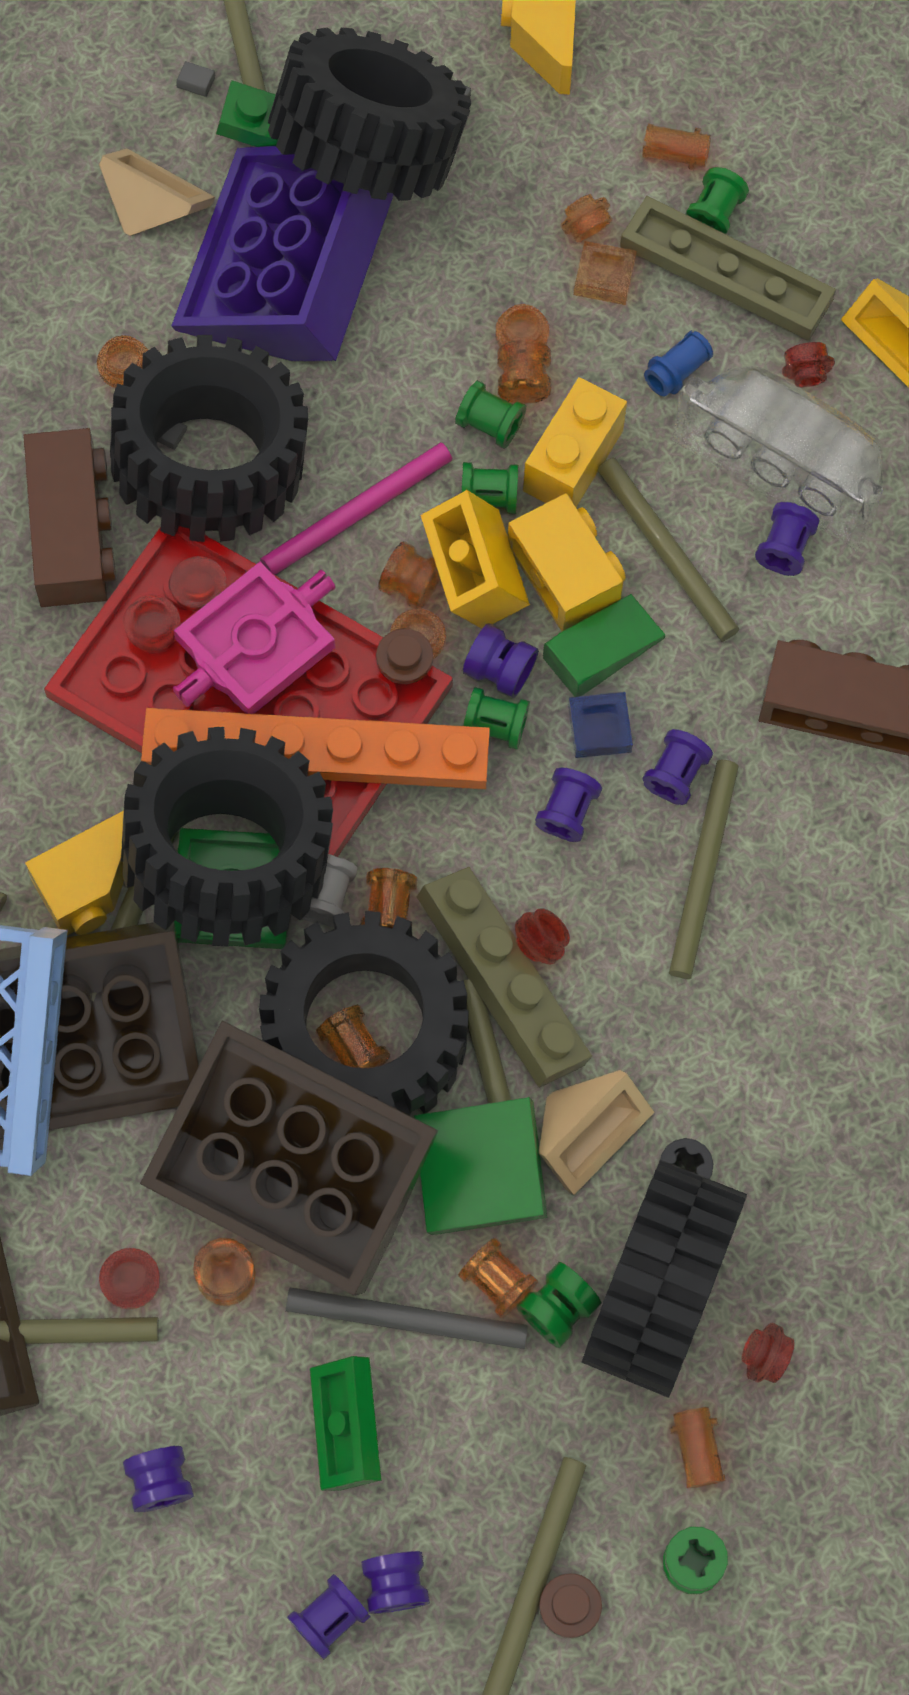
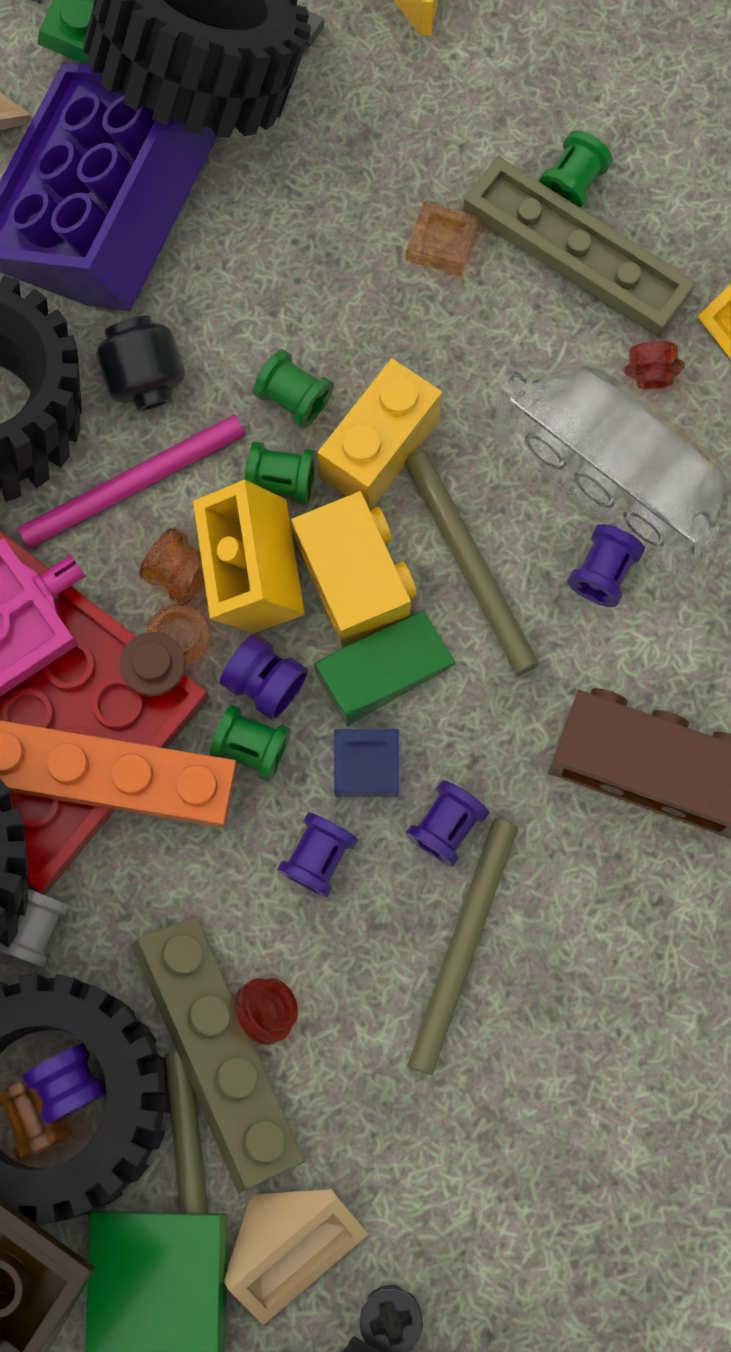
camera: 10 degrees right, 5 degrees up
clear orange bush [360,868,418,928] -> none
clear orange plate [495,304,549,358] -> none
clear orange wheel [497,340,551,403] -> none
clear orange plate [560,194,613,242] -> none
clear orange pin [642,123,711,170] -> none
blue pin [644,330,713,397] -> none
none -> dark purple wheel [21,1043,107,1126]
none -> black head [96,316,185,411]

